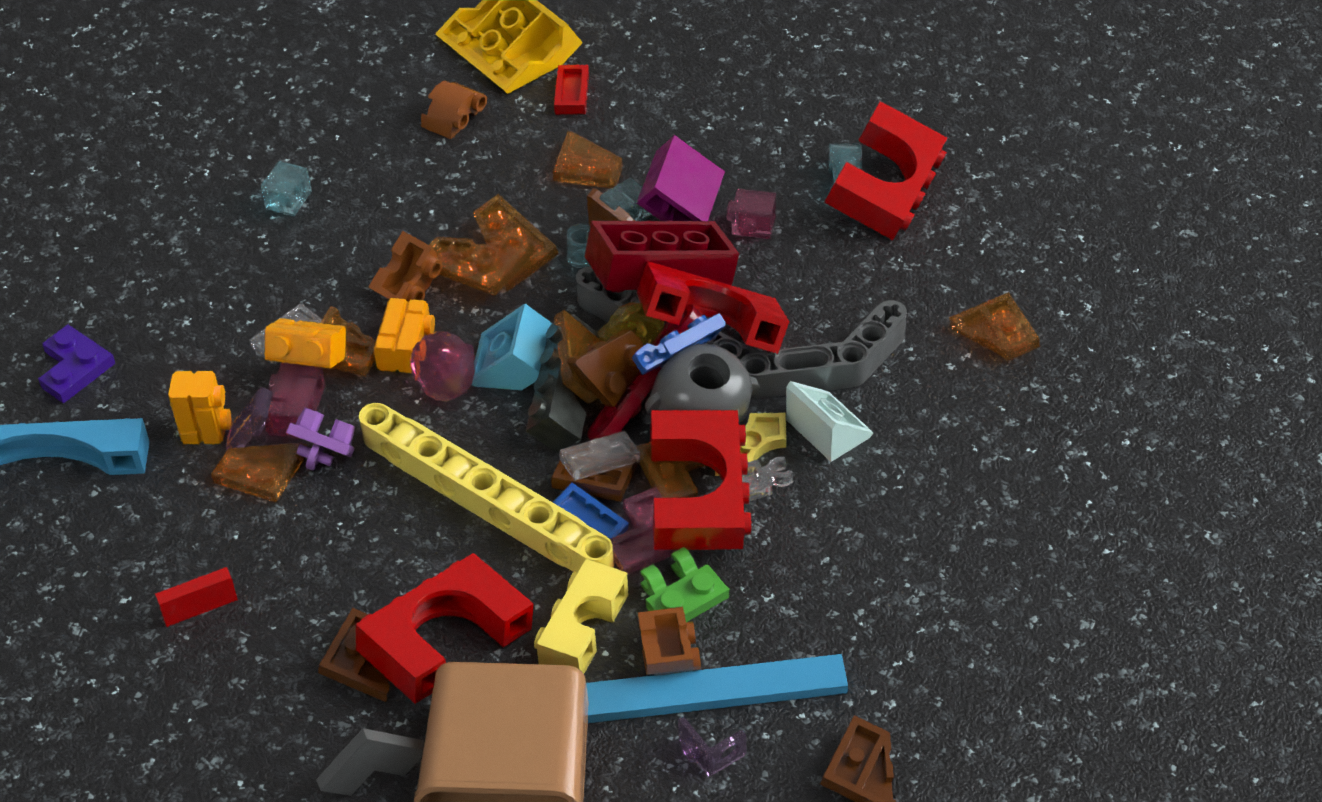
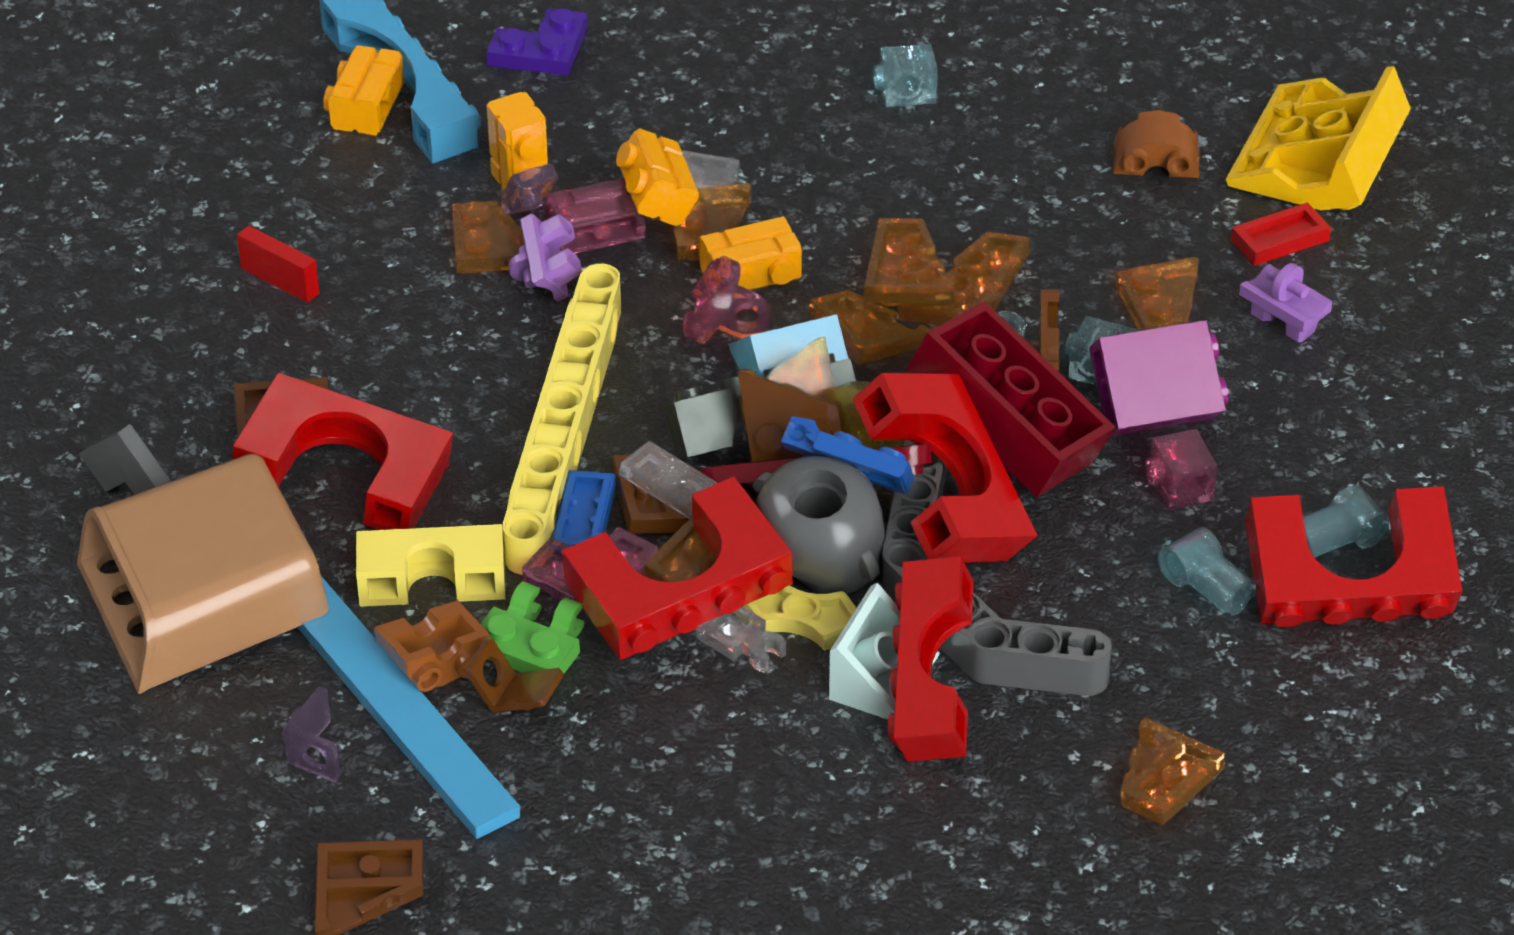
camera: 60 degrees right, 5 degrees down
dark orange cylinder [368,231,443,302] -> none
none -> light orange brick [324,45,405,136]
none -> reddish brown bracket [465,639,564,713]
none -> clear orange wing [808,290,931,365]
none -> red arch [888,556,974,762]
none -> clear light blue piece [1158,527,1256,616]
none -> medium lavender hips [1239,263,1333,342]

